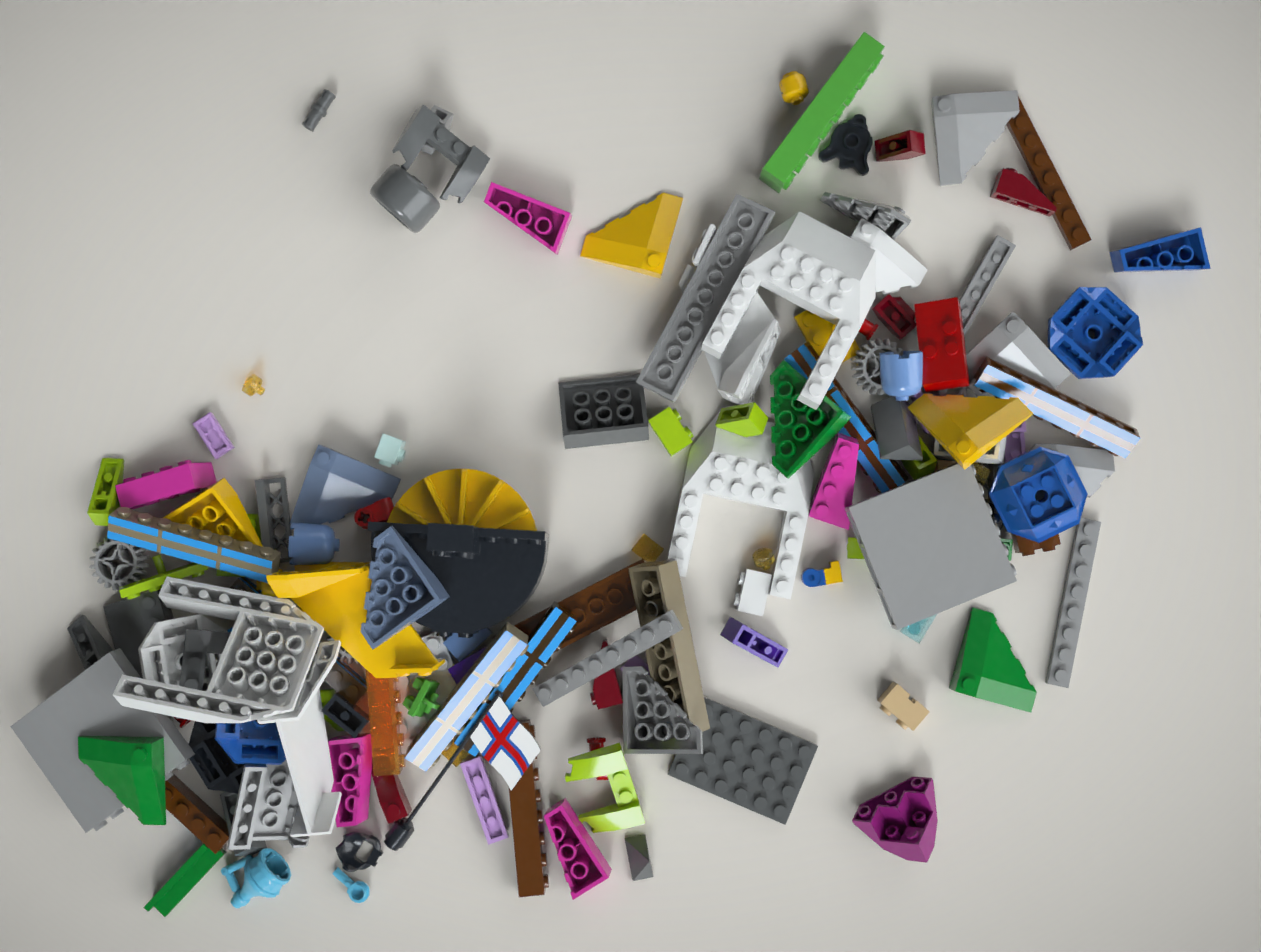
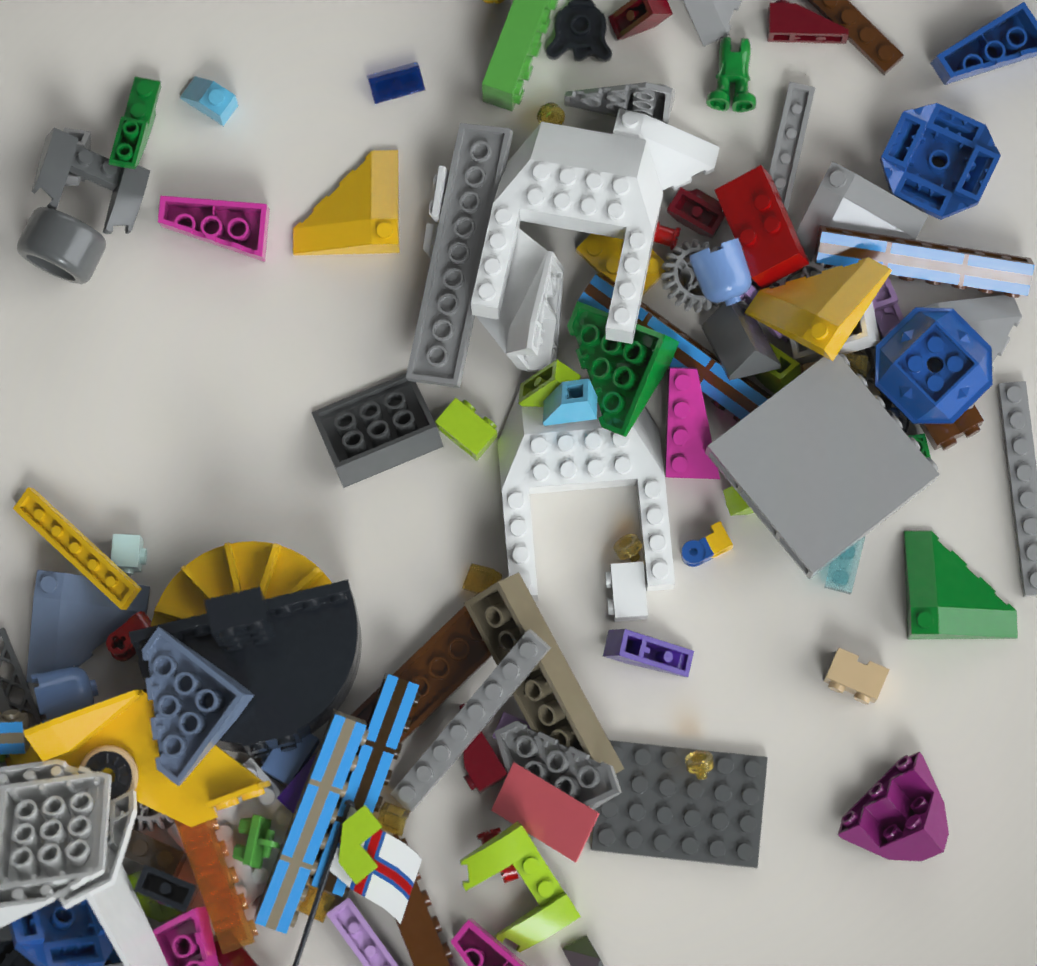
camera: 15 degrees left, 10 degrees down
none -> yellow plate [13,487,142,610]
none -> black wheel [80,745,138,801]
none -> green slope [109,77,161,169]
none -> medium azure slope [180,76,238,126]
none -> lime tile [338,805,383,884]
none -> clear blue slope [367,62,425,104]
none -> clear yellow slope [378,802,411,836]
none -> coral piece [491,762,599,863]
none -> clear yellow tile [537,102,565,125]
none -> medium azure slope [543,378,598,426]
none -> clear yellow tile [685,750,714,780]
none -> green piece [706,37,756,112]

